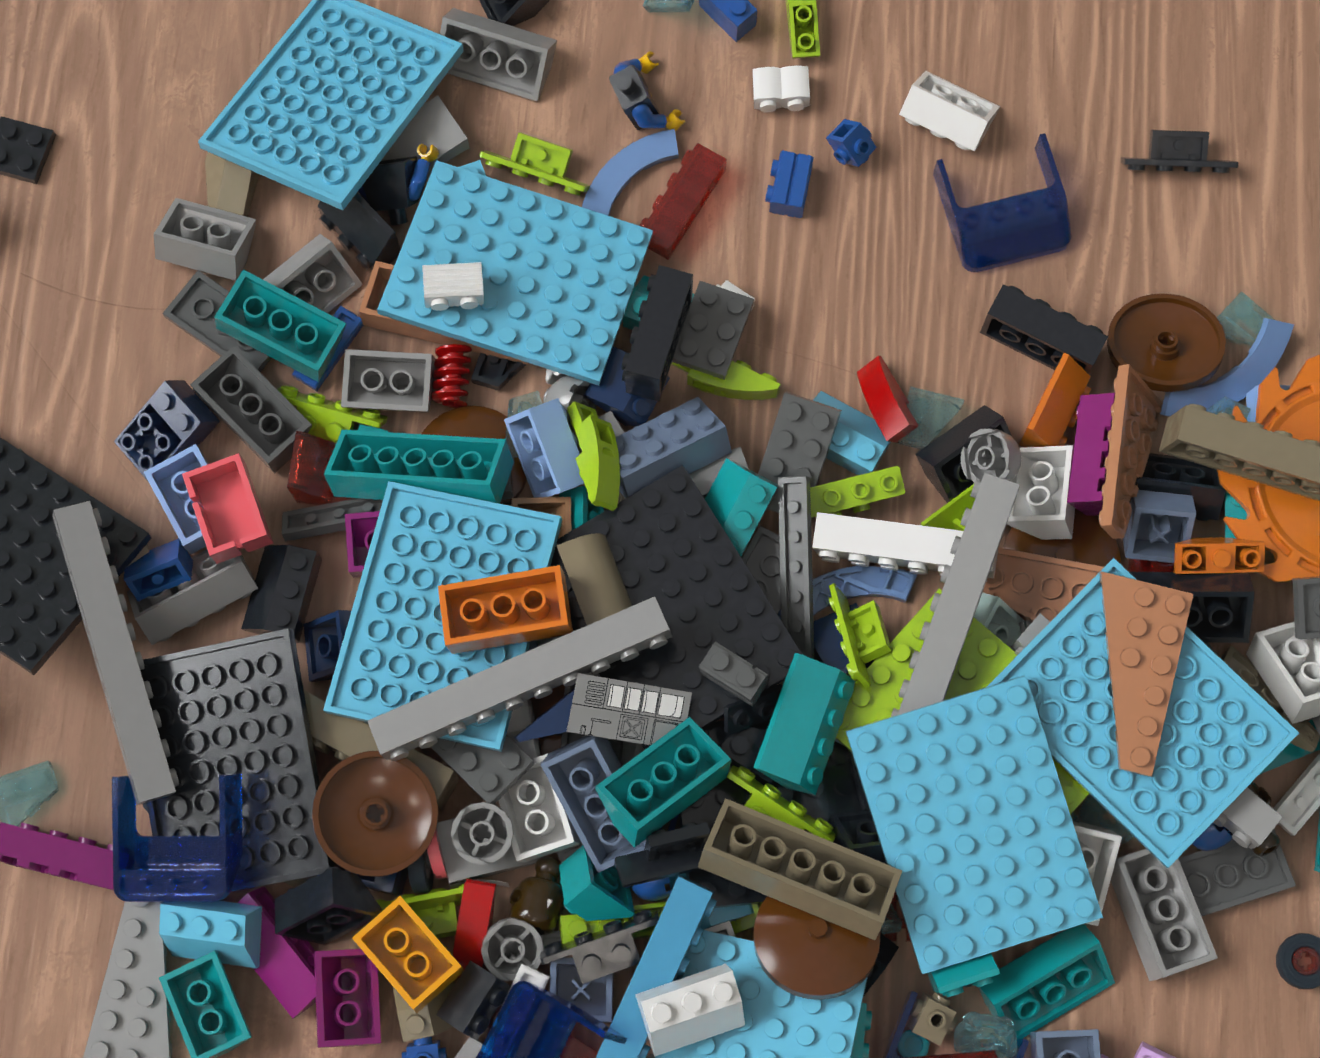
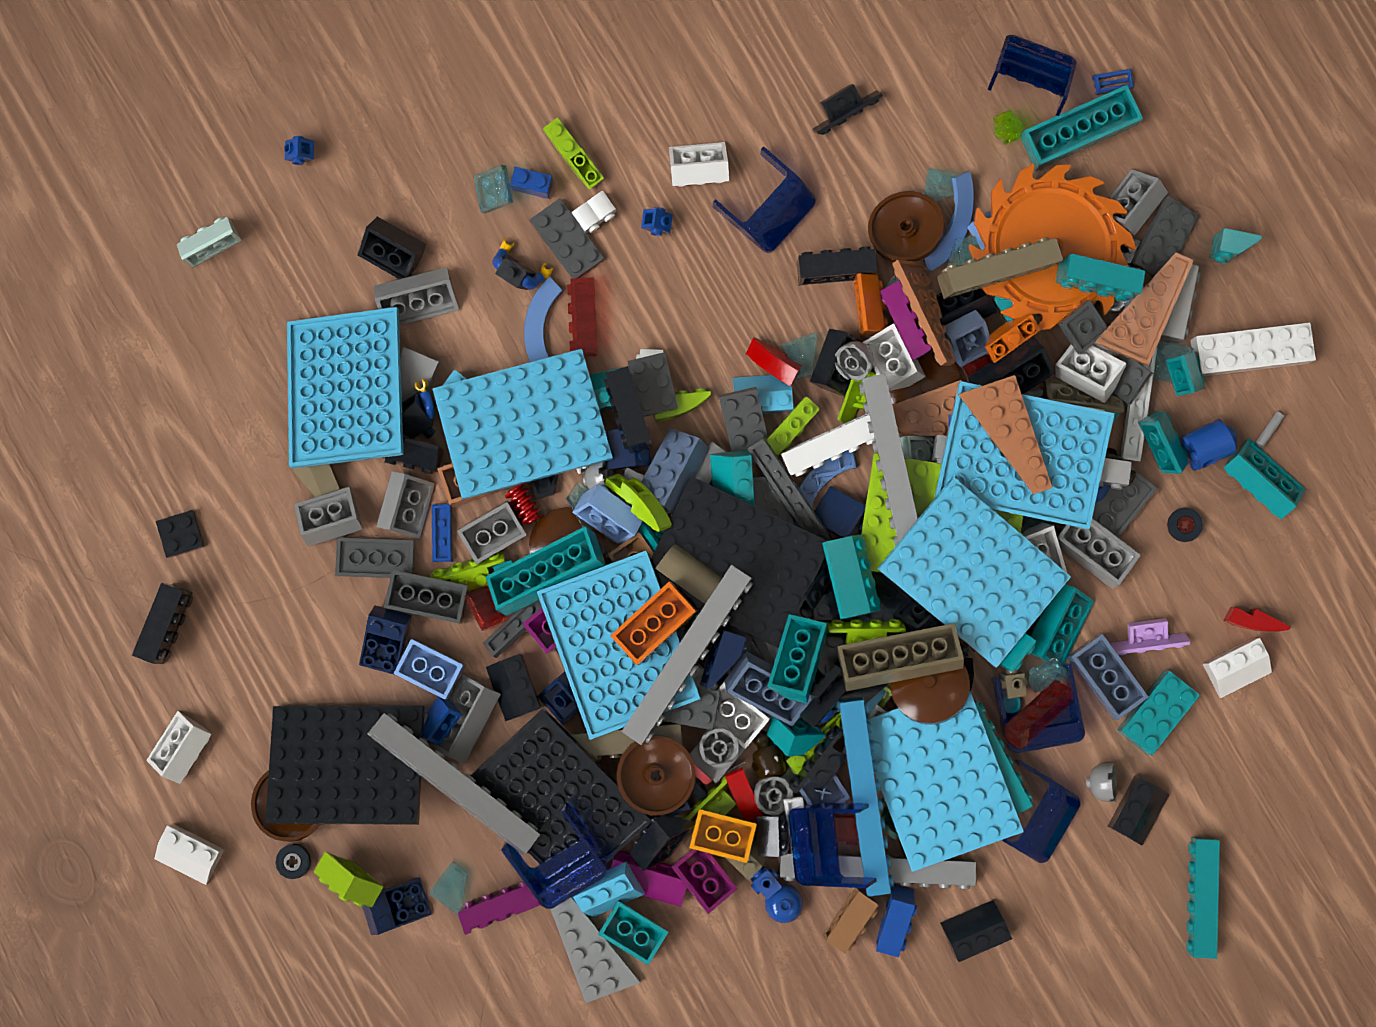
camera: 35 degrees left, 10 degrees up
coral piece [182,453,273,564] -> none
teal slope [214,269,346,382] -> none
white brick [422,262,484,311] -> none
lime bracket [479,132,590,195] -> none
light grey sticker [567,673,692,745] -> none
white slope [635,964,745,1056] -> none
dark grey brick [699,642,769,707] -> none
blue brick [765,151,814,218] -> none
lime bracket [828,583,892,688] -> none
none -> dark grey plate [529,198,604,281]

